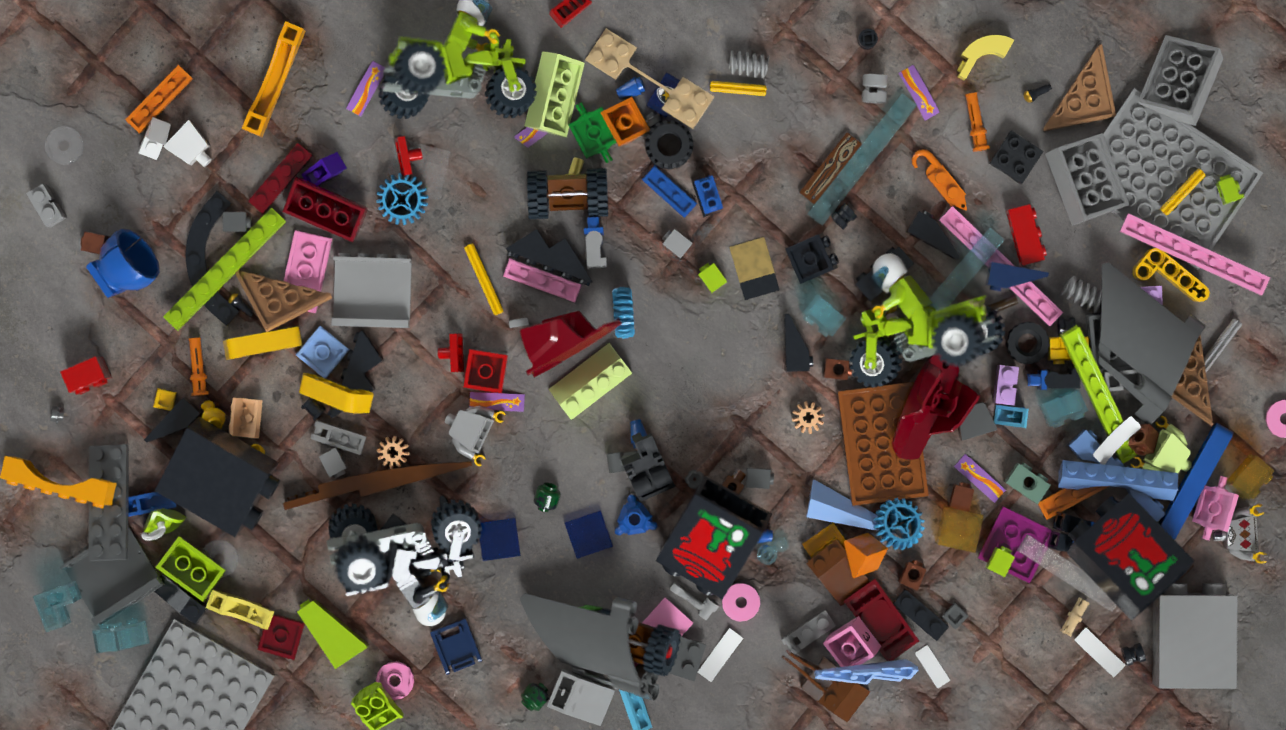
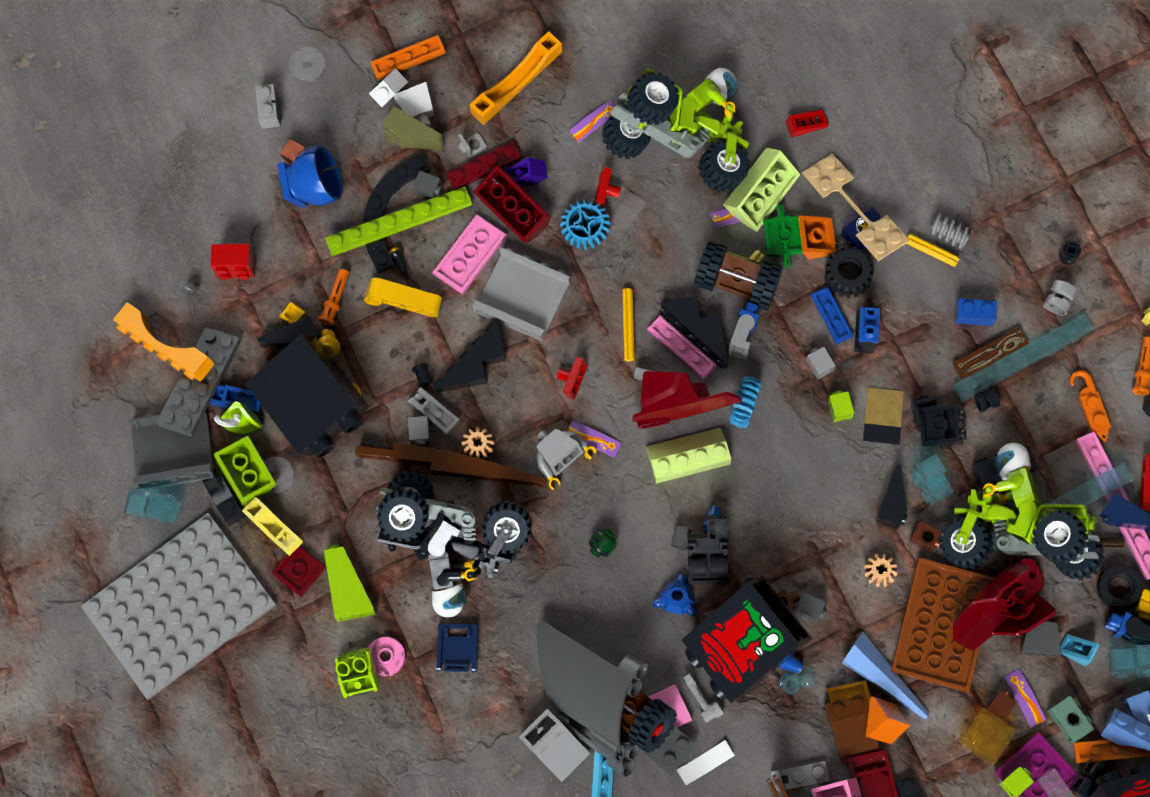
camera: 30 degrees right, 15 degrees down
clear light blue brick [33,581,82,633] -> none
light nougat bracket [229,398,263,438] -> none
medium nougat tile [235,270,332,332] -> none
light blue tile [296,326,350,379] -> none
yellow beam [299,373,374,413] -> none
red brick [463,349,509,393] -> none
clear blue tile [480,518,521,561] -> none
dark green head [521,683,549,711] -> none
clear blue tile [564,510,613,559] -> none
blue cone [616,77,646,100] -> none
bright pink tile [722,583,760,622] -> none
dark azure gear [874,498,925,550] -> none
copper brick [898,559,927,591] -> none
medium lavender sticker [899,65,940,120] -> none
black slope [906,210,960,260] -> none
lavender piece [993,365,1019,406] -> none
none -> olive slope [382,106,444,151]
none -> light grey bracket [458,133,487,158]
none -> black bracket [910,395,938,427]
none -> blue brick [955,298,997,326]

